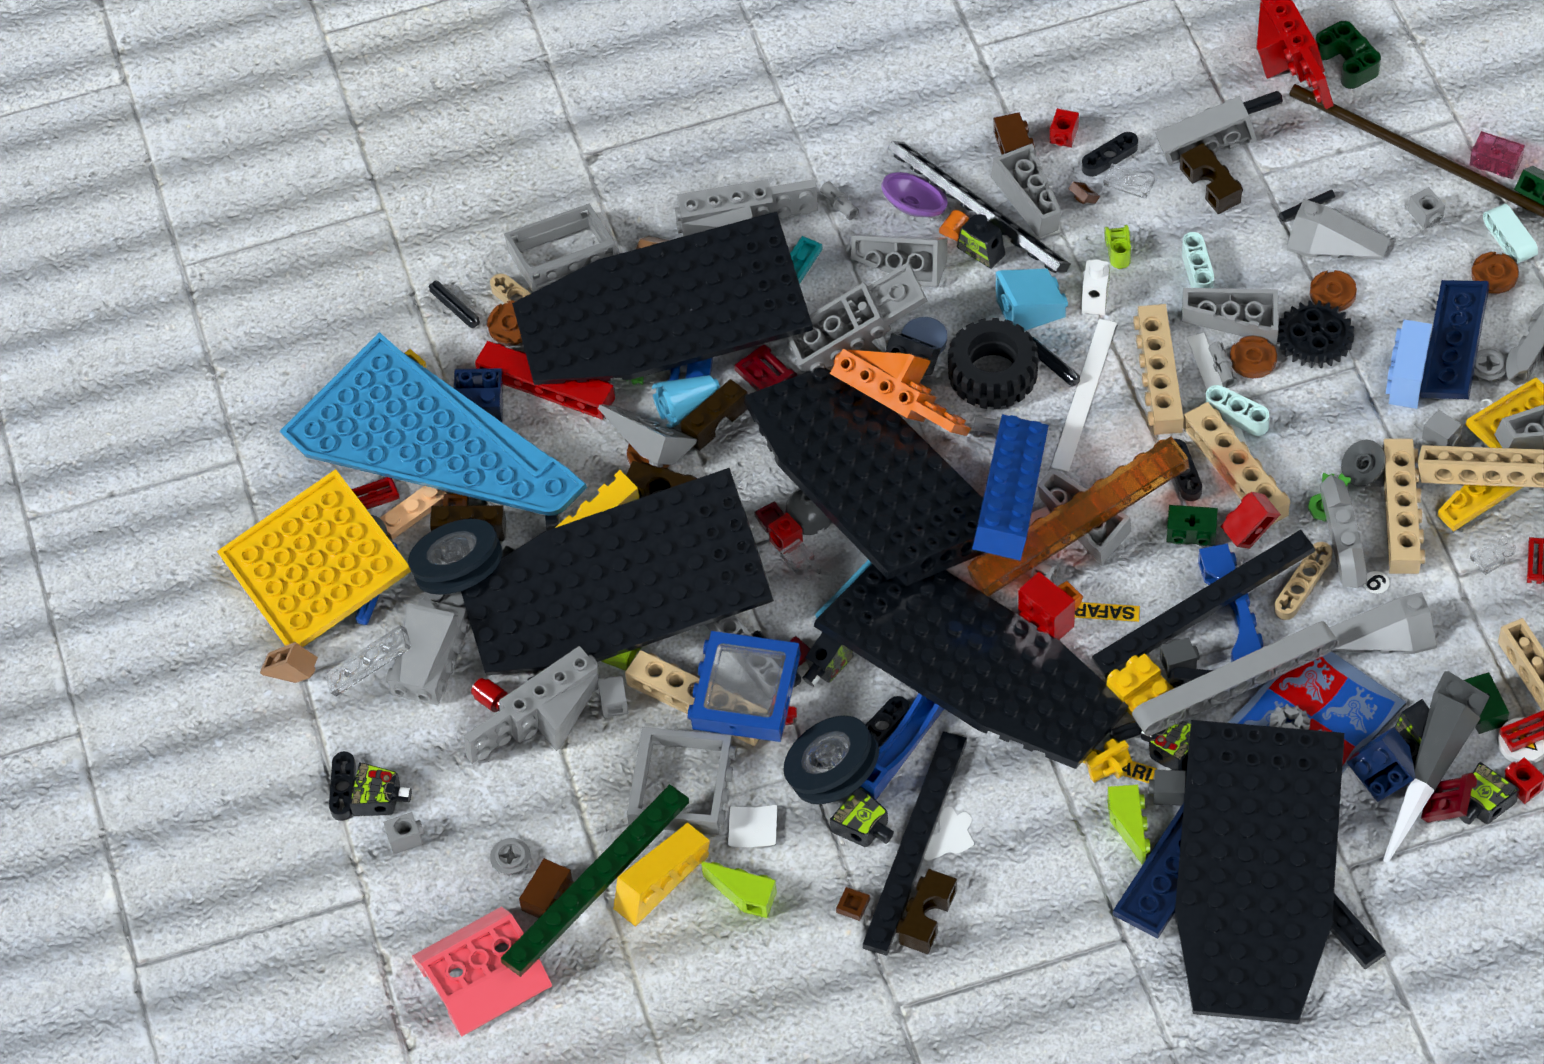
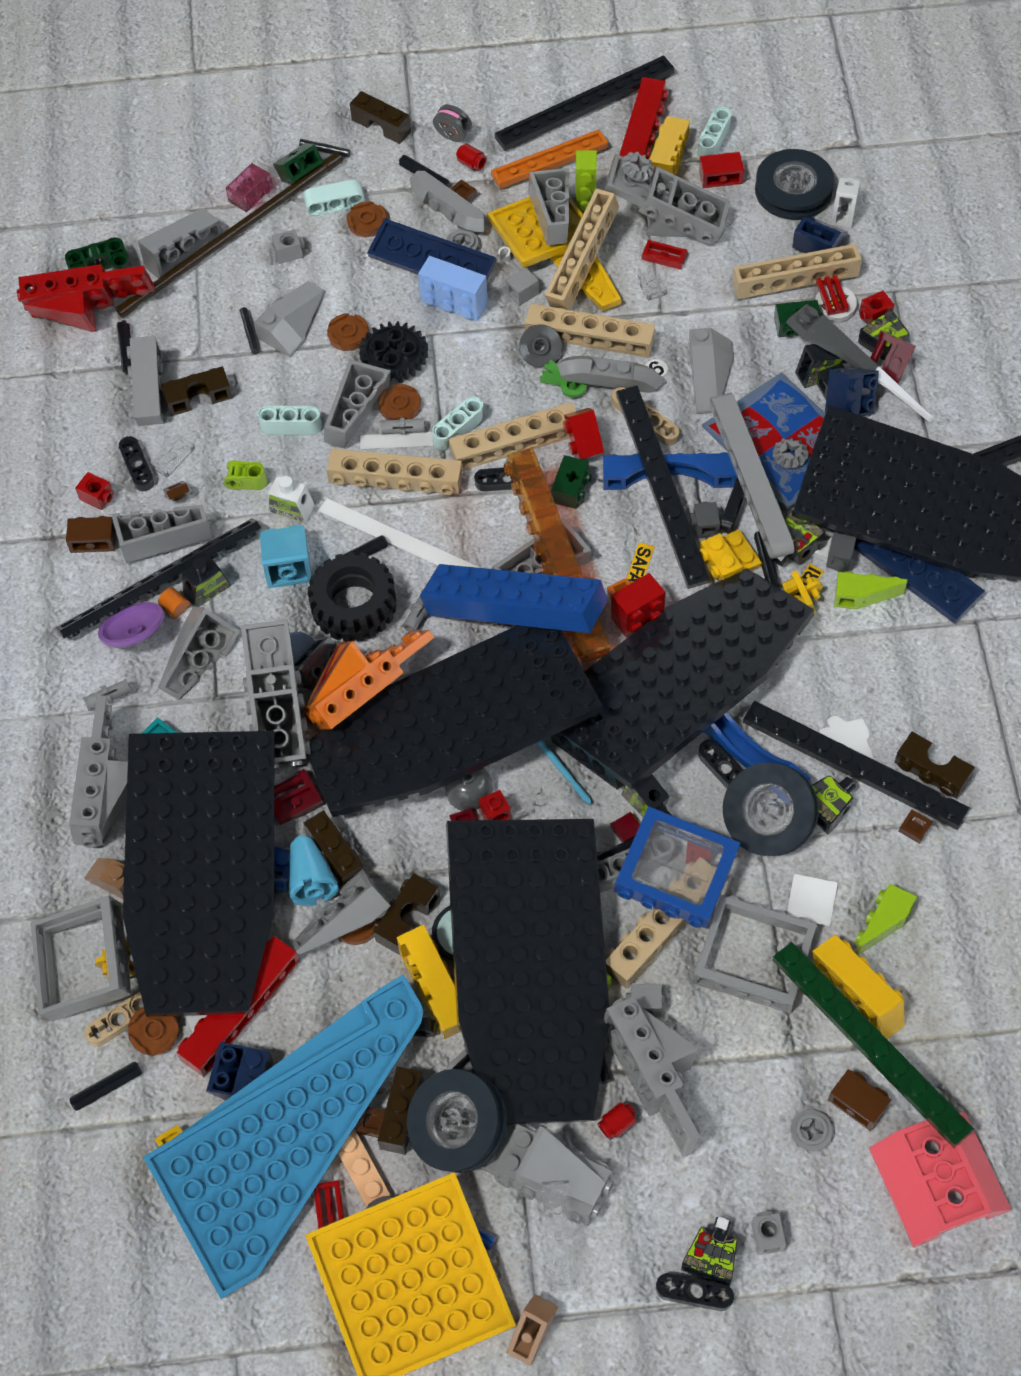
camera: 80 degrees left, 5 degrees up
none -> light grey wedge [138,208,222,279]

